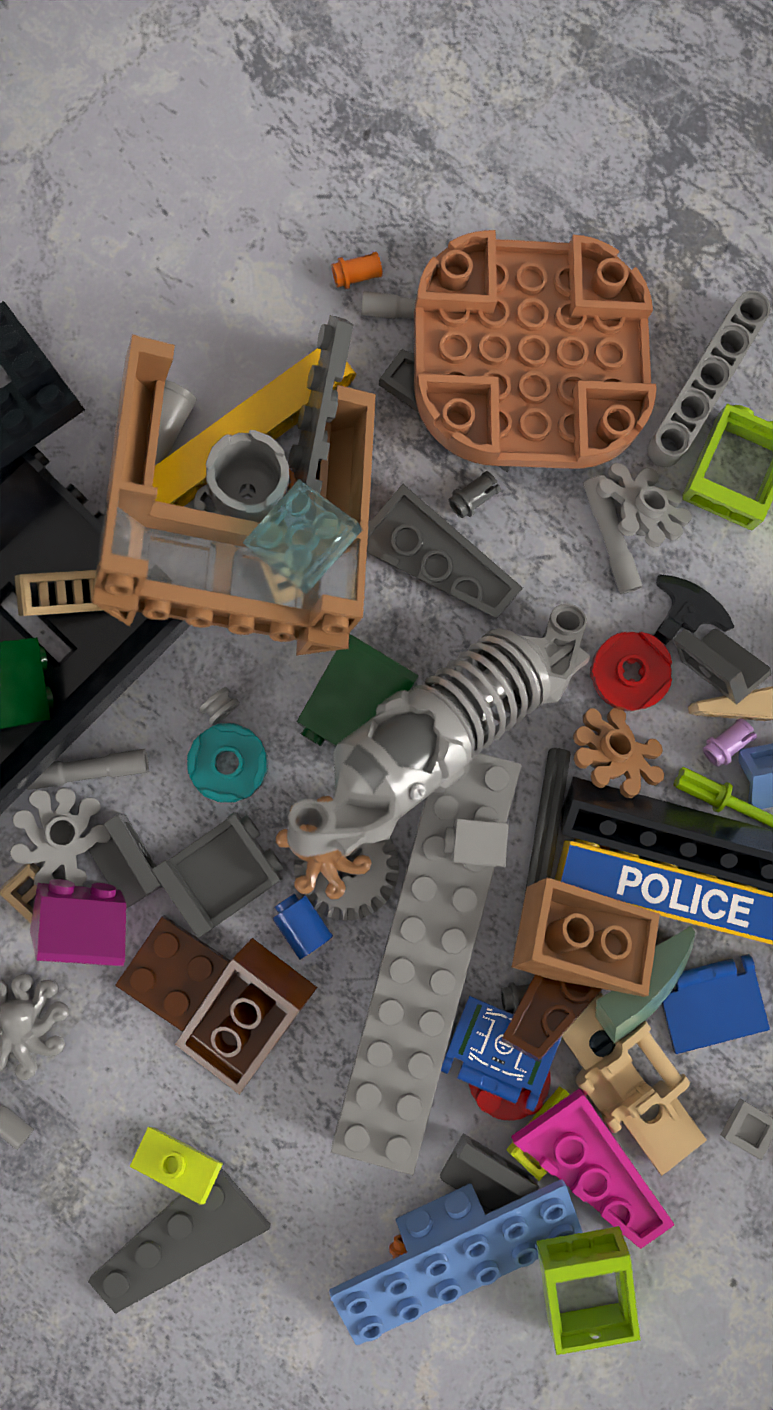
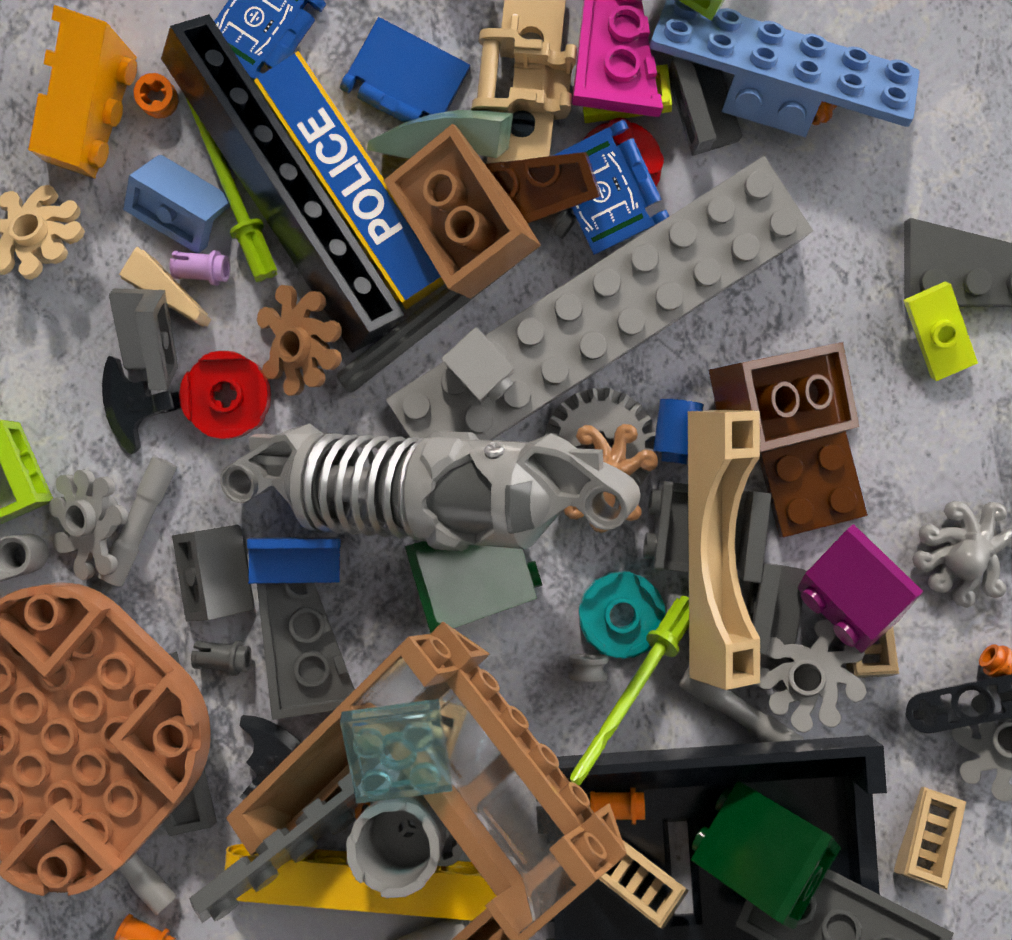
camera: 135 degrees left, 5 degrees up
none -> dark grey panel [172,525,254,622]
none -> black piece [240,715,301,800]
none -> blue panel [247,537,341,584]
none -> lime piece [570,595,689,786]
none -> orange pin [590,787,645,825]
none -> tan arch [688,410,760,690]

